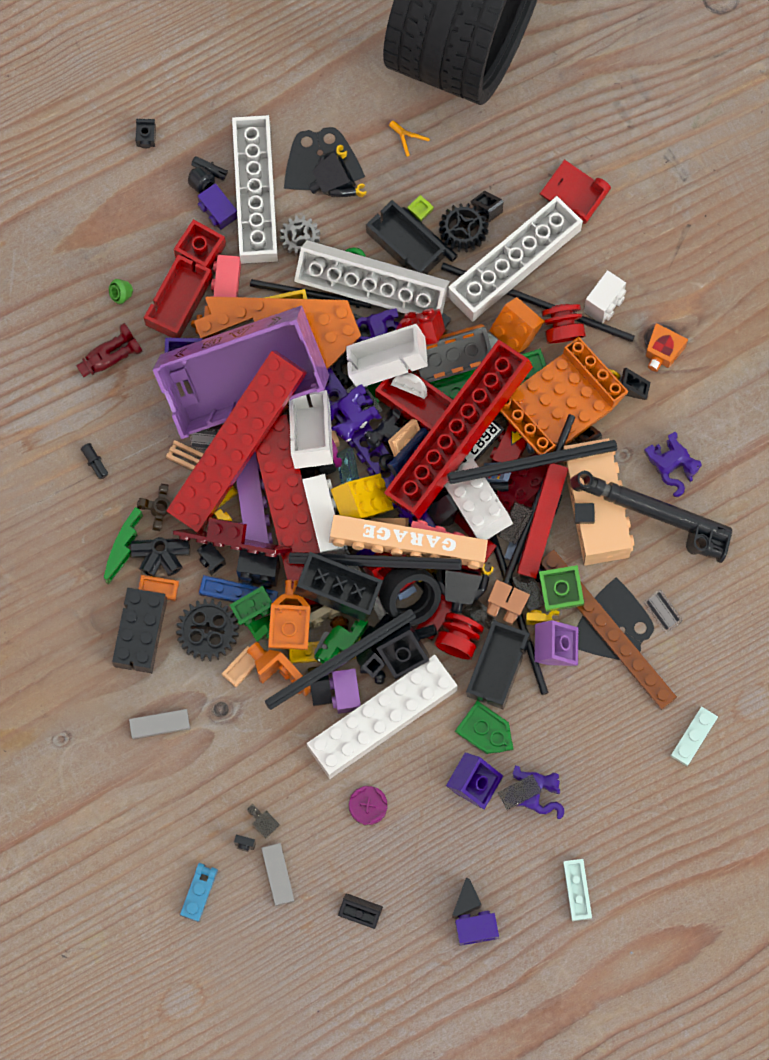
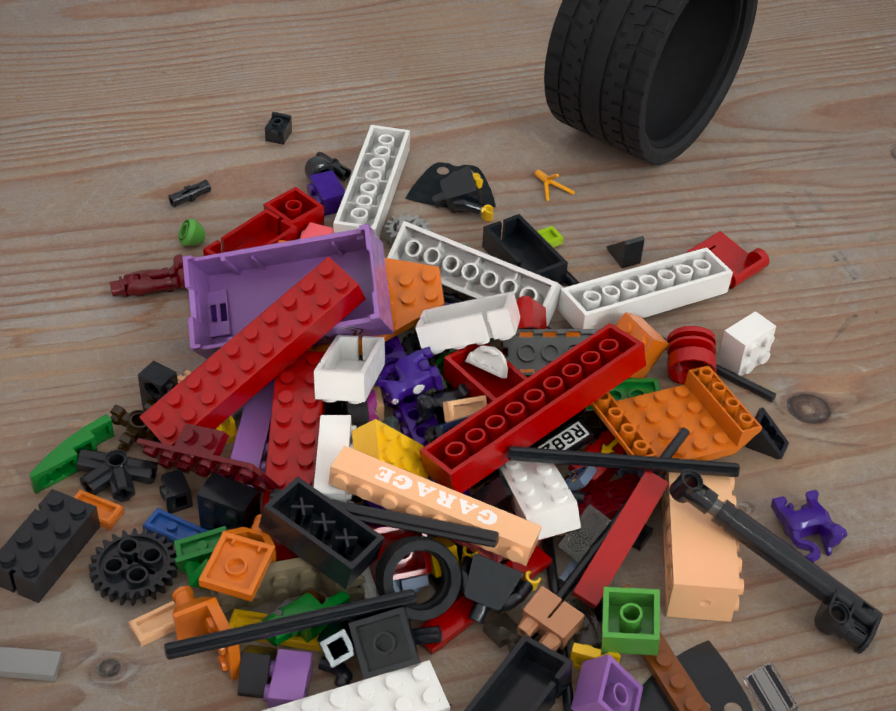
camera: 10 degrees right, 30 degrees down
black axle [80,443,108,479] -> none
red wheel [434,613,484,660] -> none
black gear [439,203,489,253] -> none
black tile [575,503,595,524] -> none
orange torso [645,323,688,372] -> none
none -> black brick [138,360,178,408]
none -> black pin [168,179,211,207]

